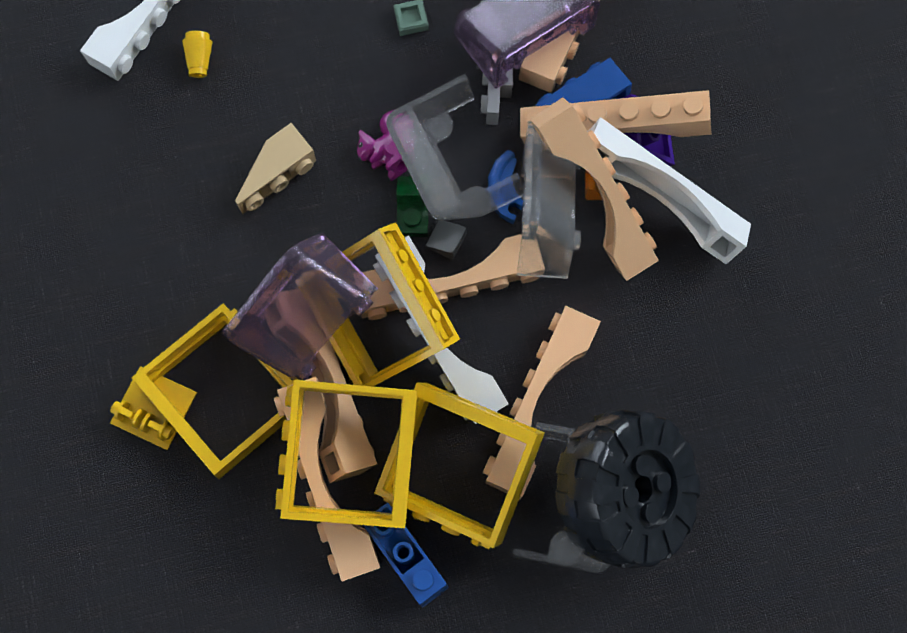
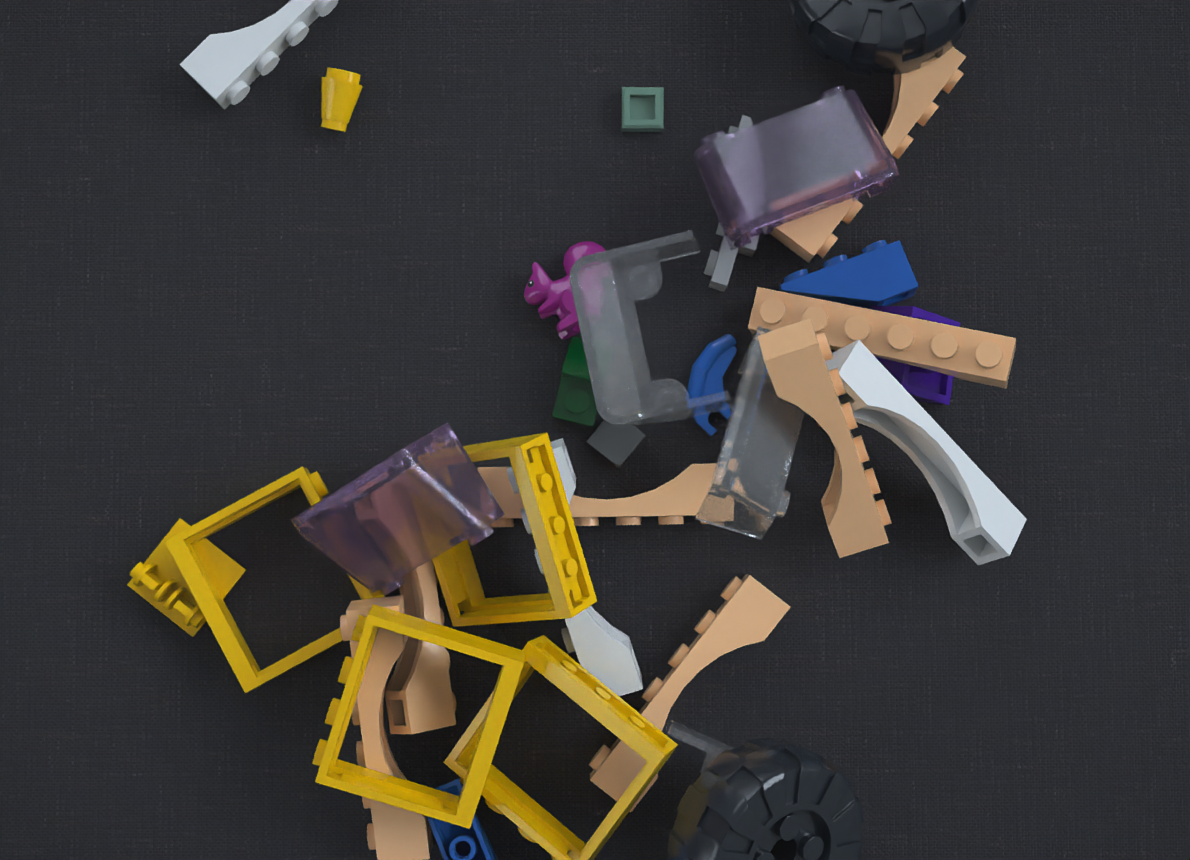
camera: 15 degrees right, 10 degrees up
tan slope [235,123,316,214] -> none

